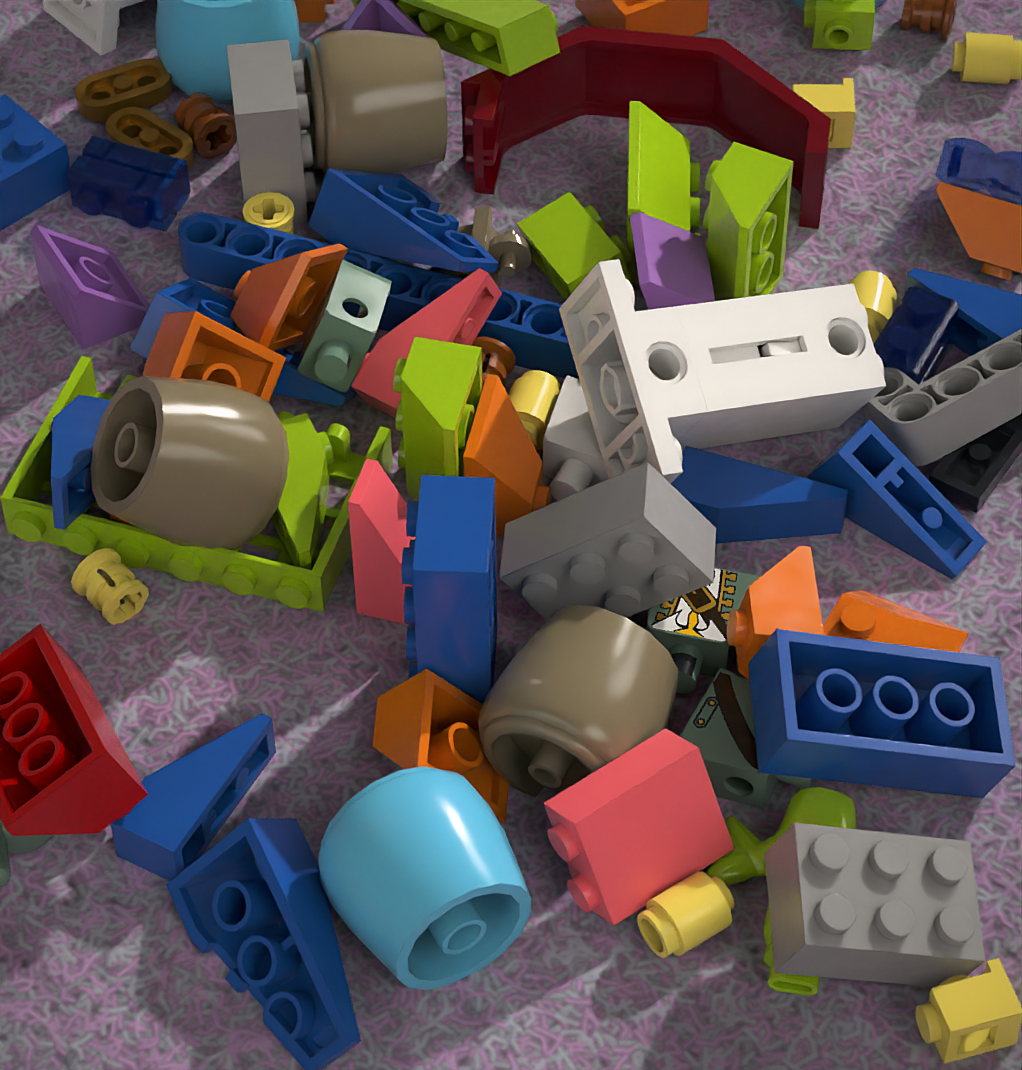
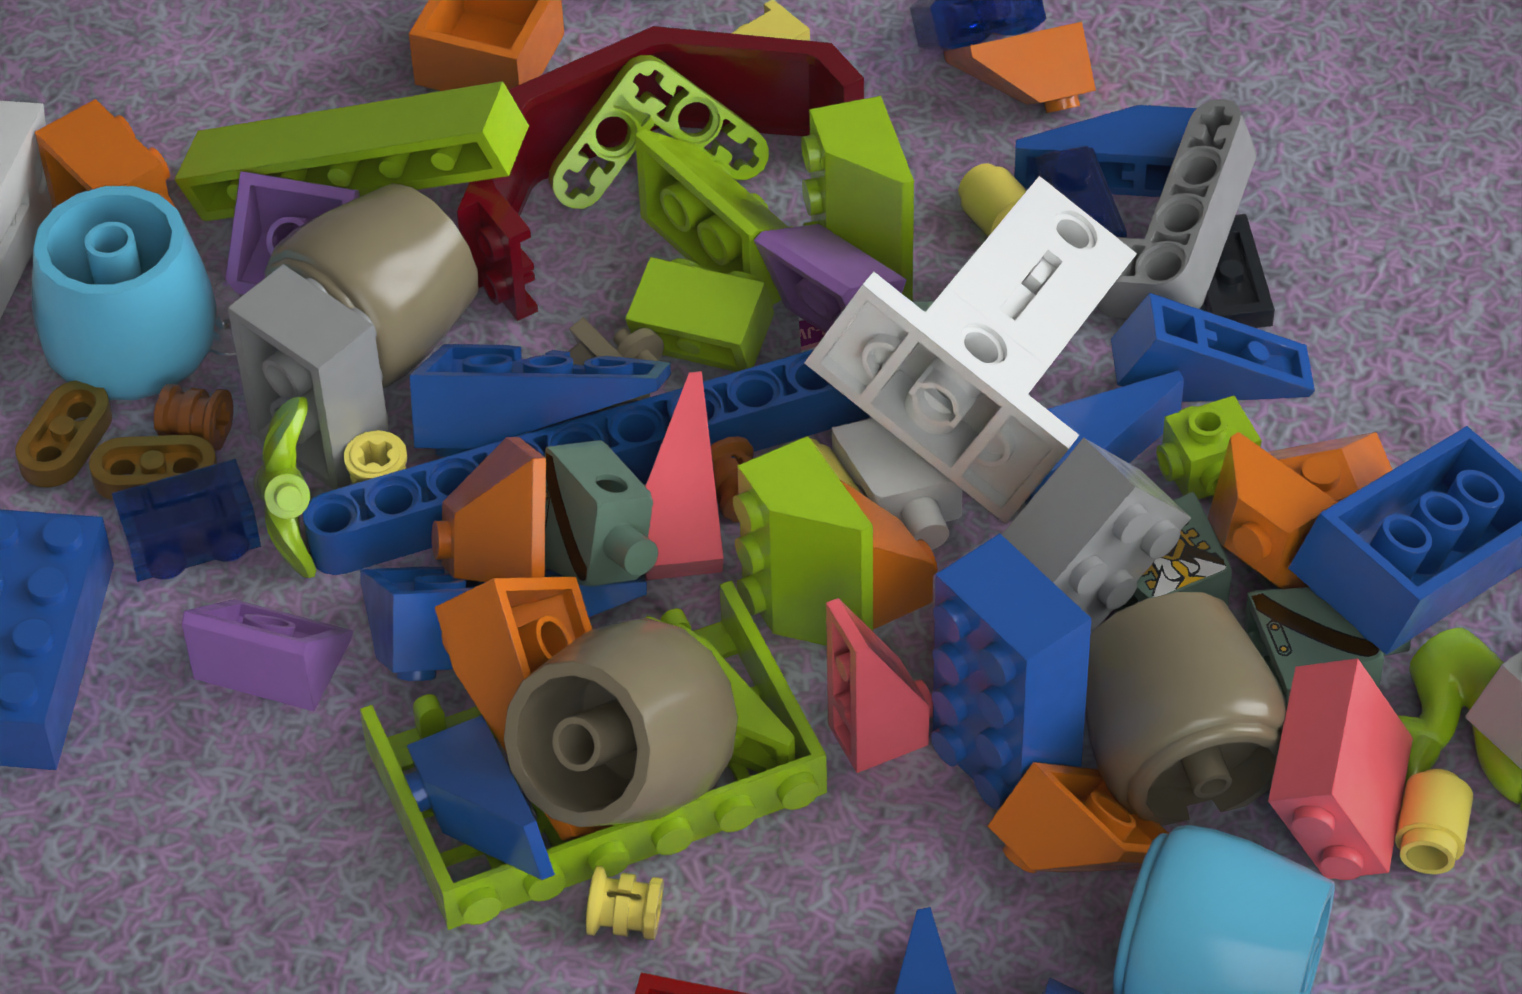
camera: 40 degrees left, 0 degrees up
none -> lime plant [253,397,317,578]
none -> lime beam [549,55,769,209]
none -> lime brick [1156,396,1262,500]

